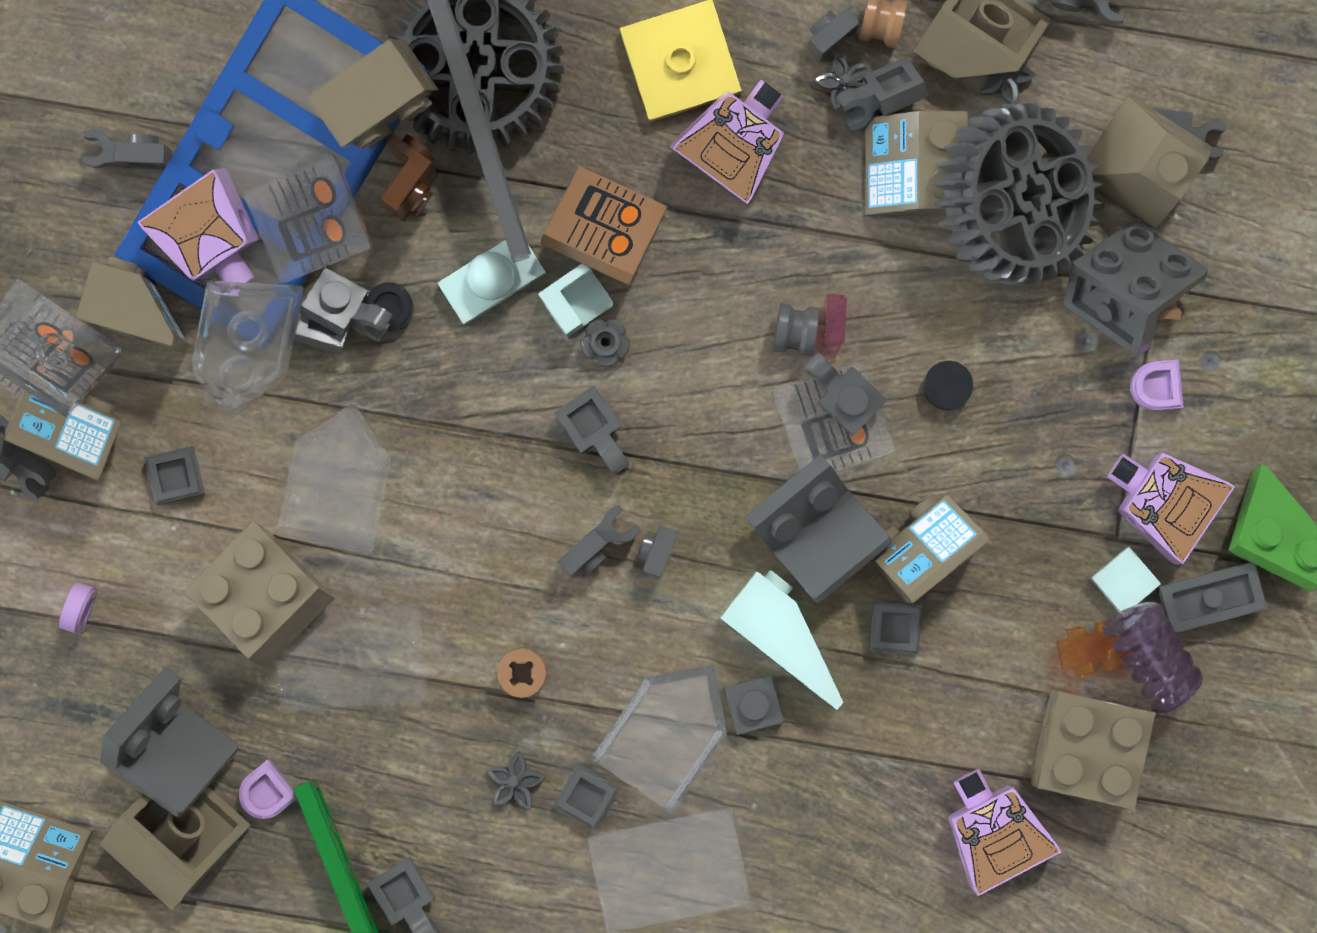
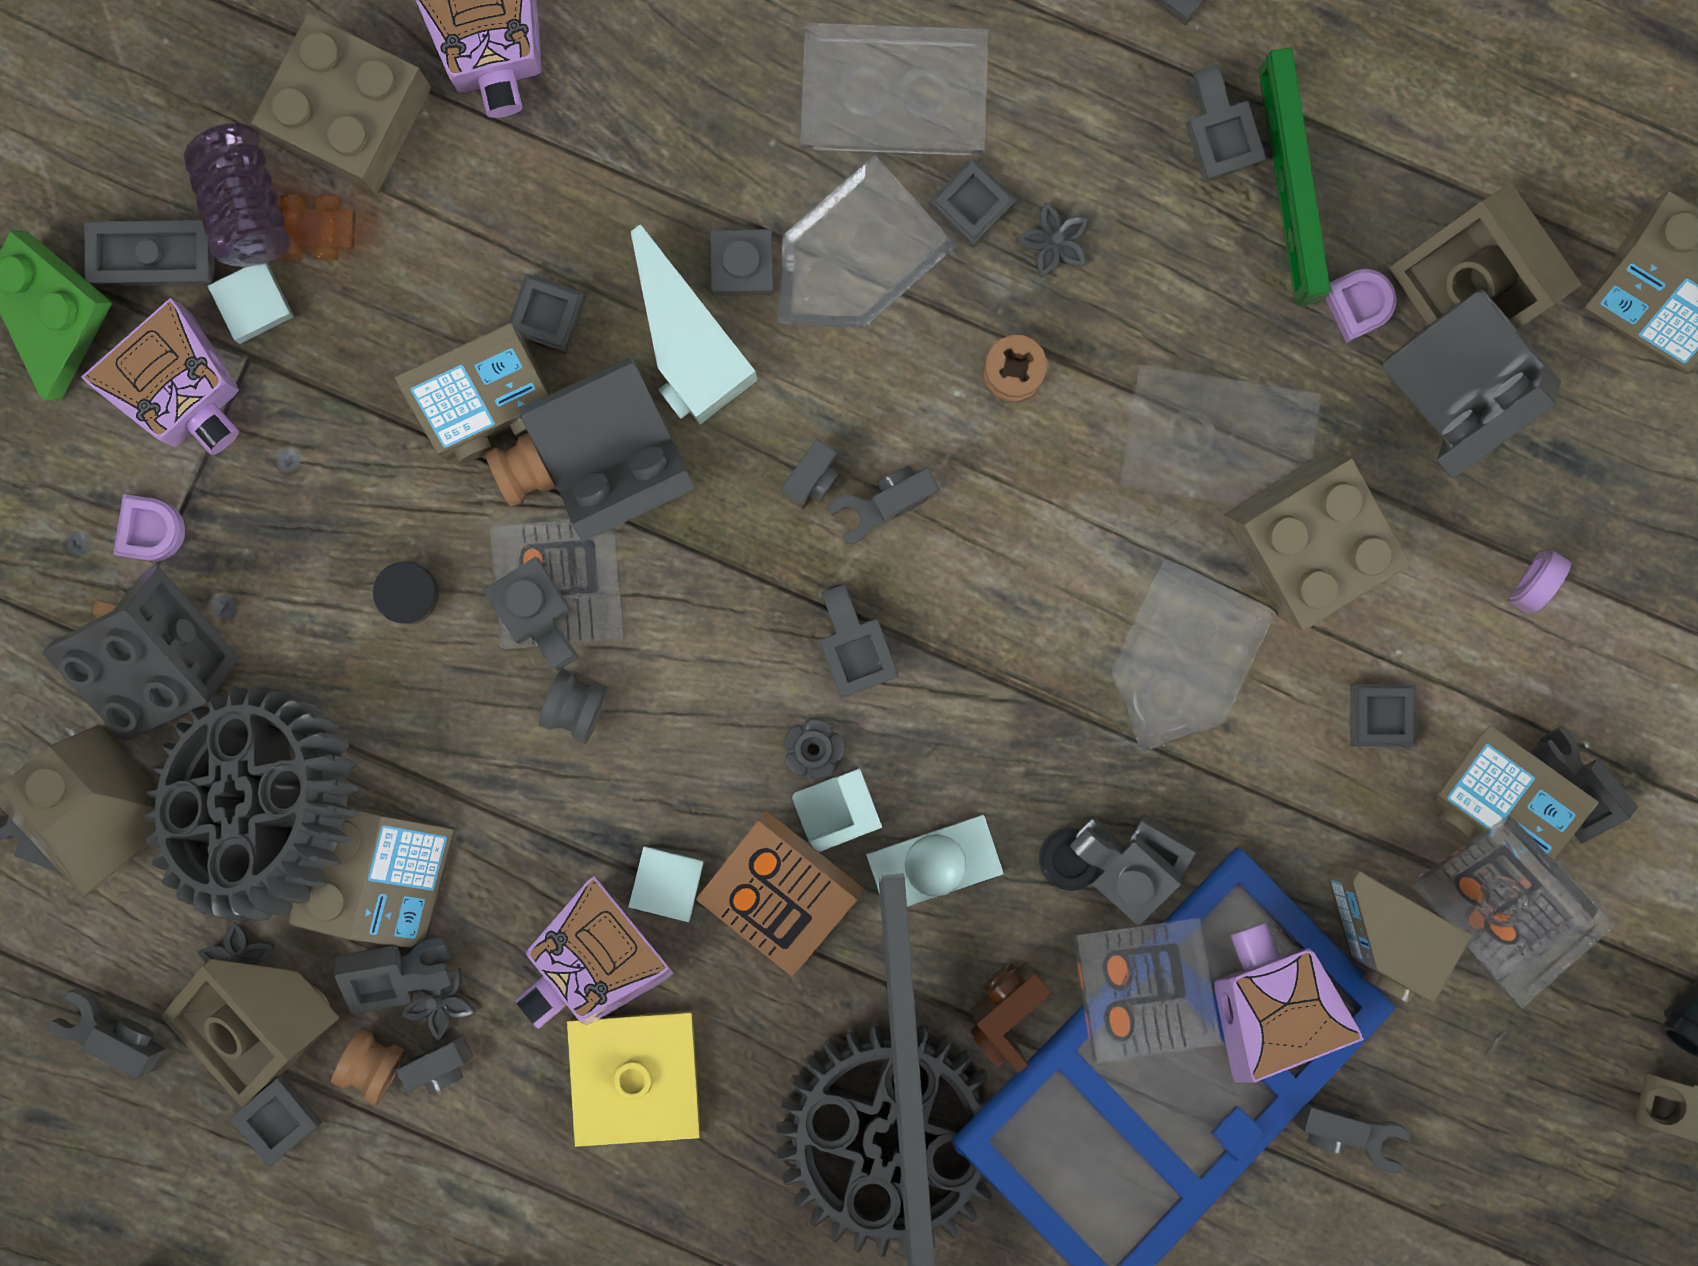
camera: 155 degrees left, 0 degrees up
clear tile [191,281,304,419] -> none
dark tan brick [307,39,438,150] -> none
clear pink tile [822,294,847,348] -> none
none -> medium nougat wheel [485,432,556,508]
none -> light aqua tile [628,846,705,922]

